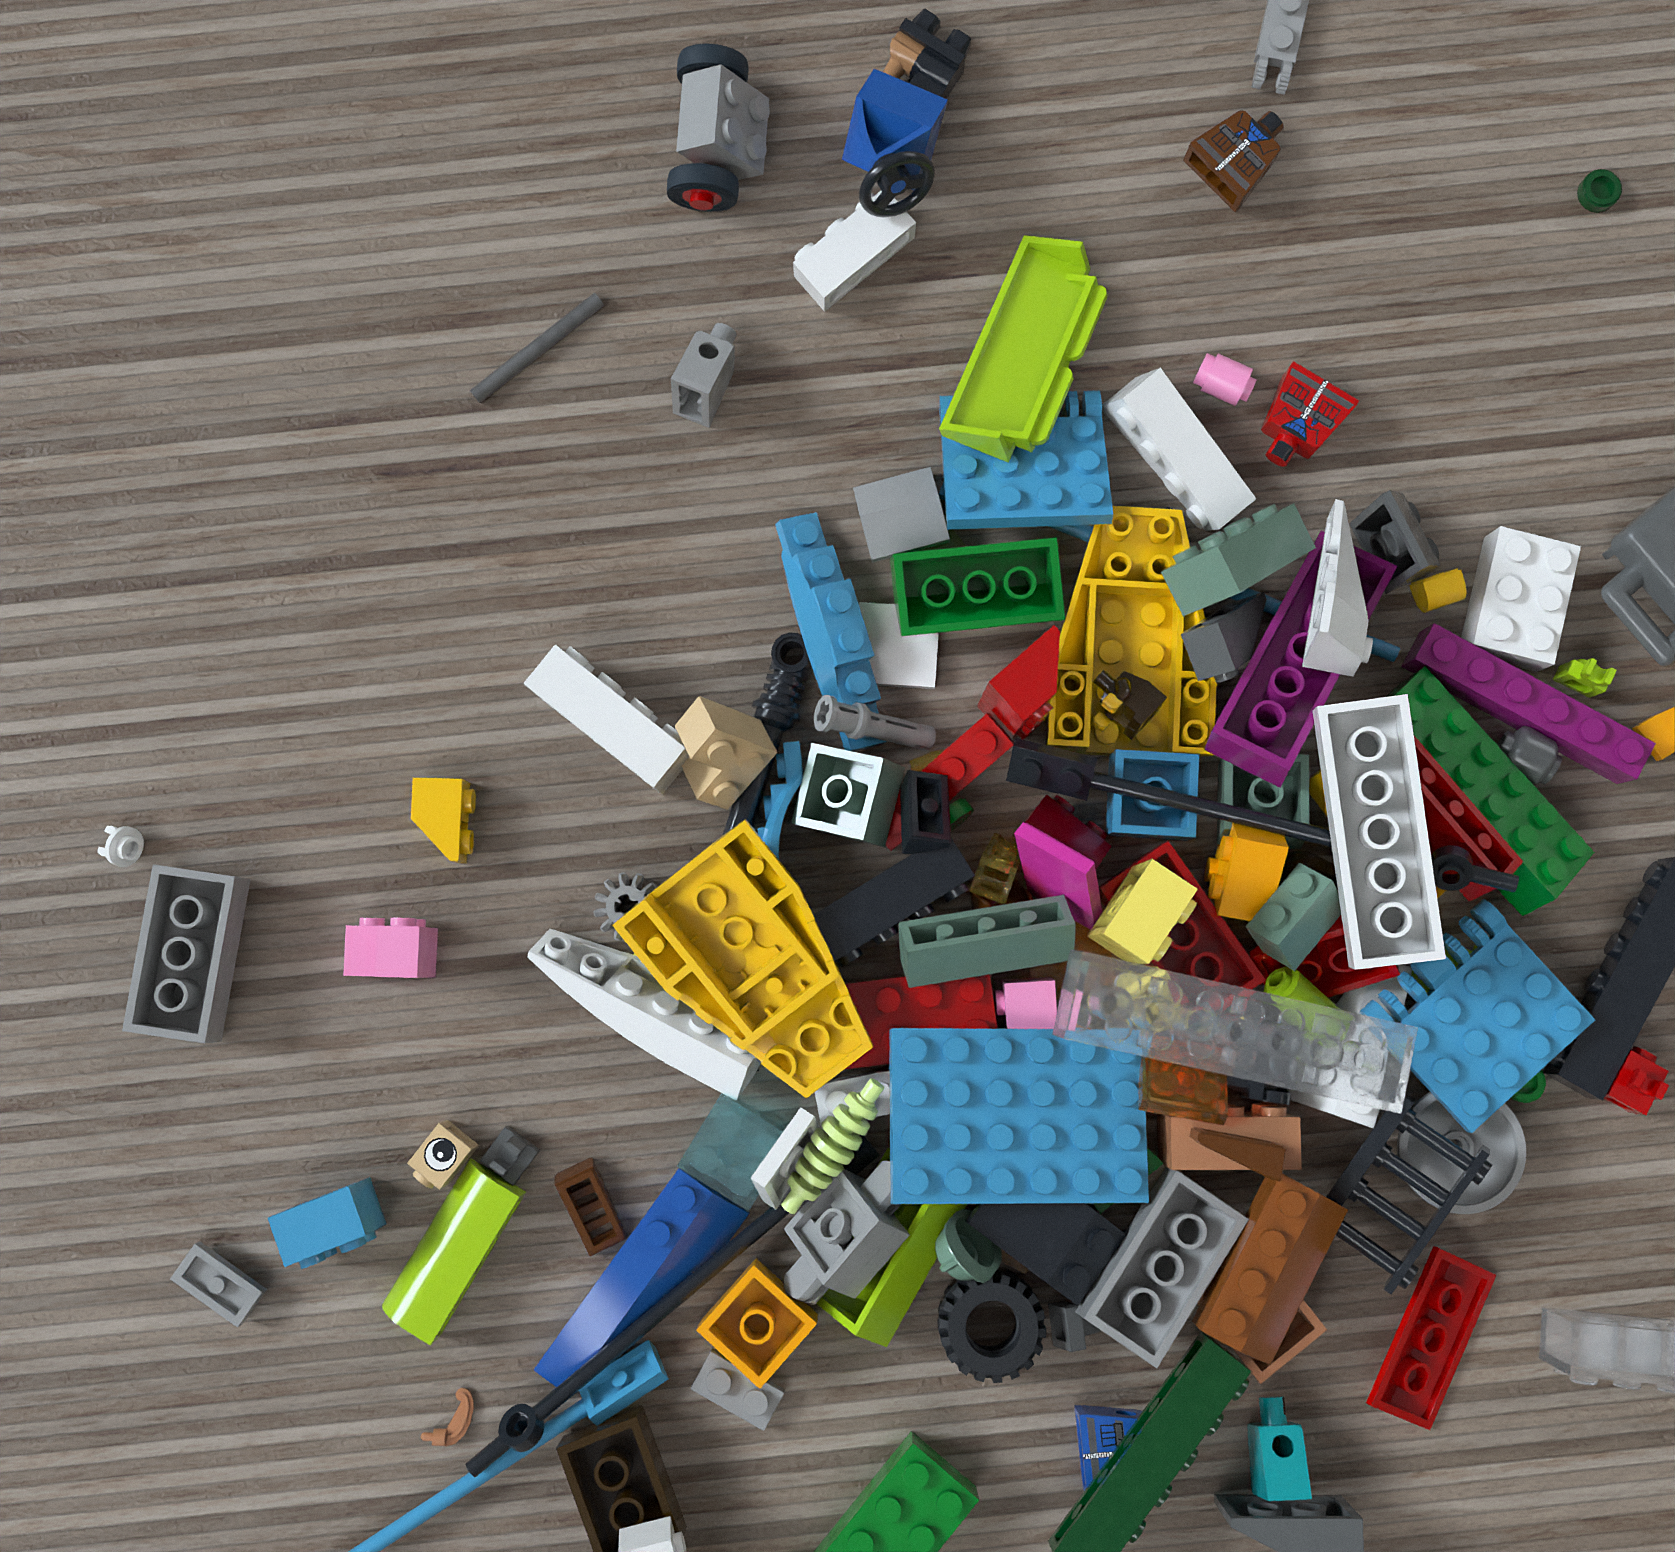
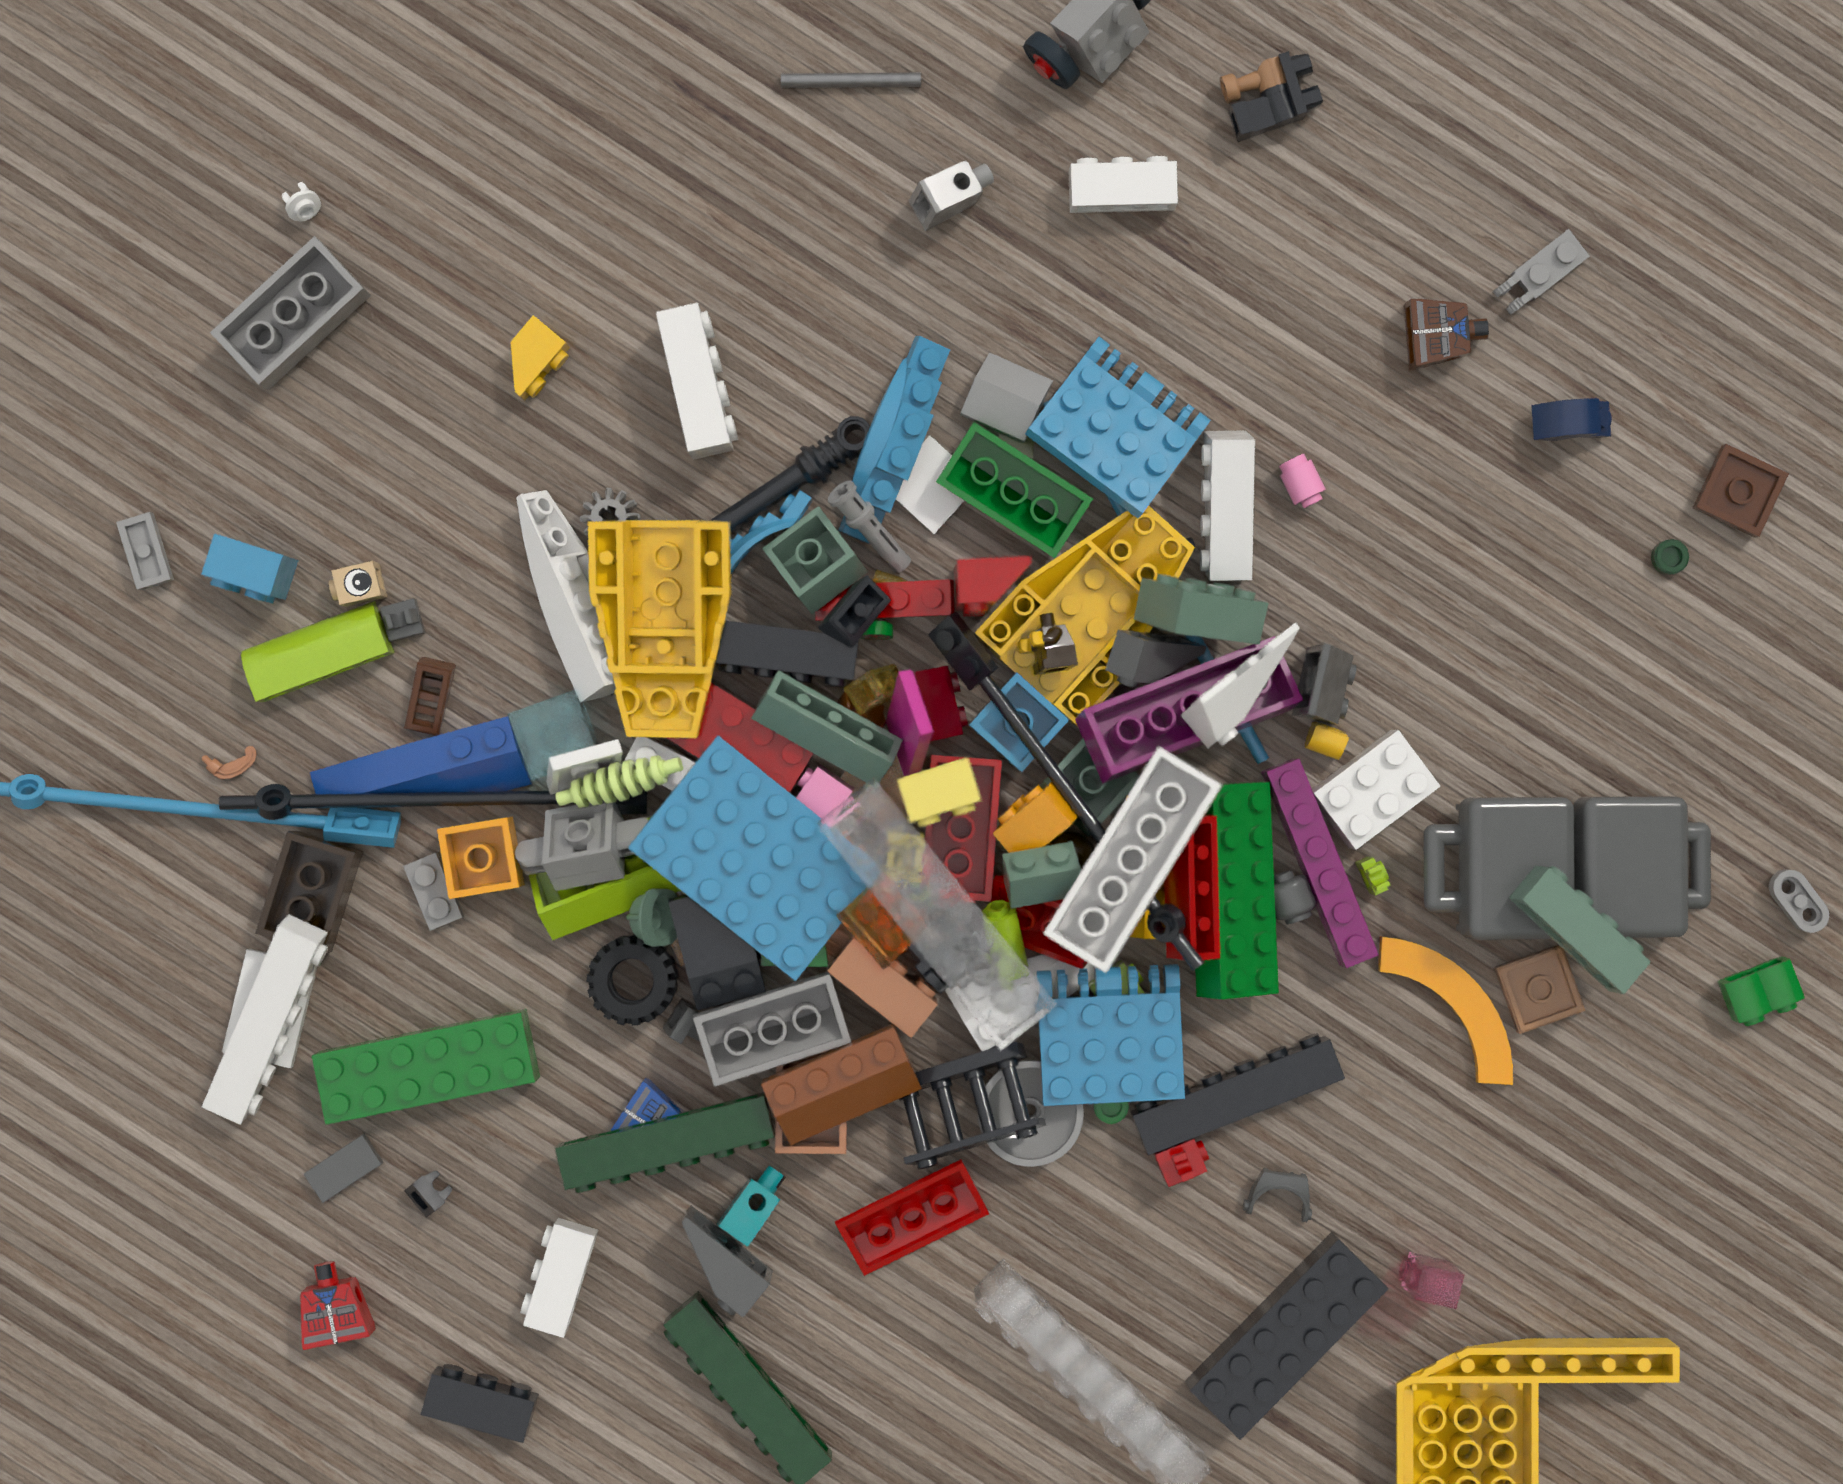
camera: 40 degrees right, 5 degrees up
bright pink brick [343,918,438,978] -> none
tan brick [675,696,777,810] -> none
blue piece [842,69,948,218] -> none
lime slope [939,235,1108,463] -> none
reddish brown slope [1189,1127,1286,1182] -> none
red torso [1261,361,1359,467] -> none
none -> dark blue brick [1531,398,1612,441]
none -> reddish brown plate [1693,444,1789,538]

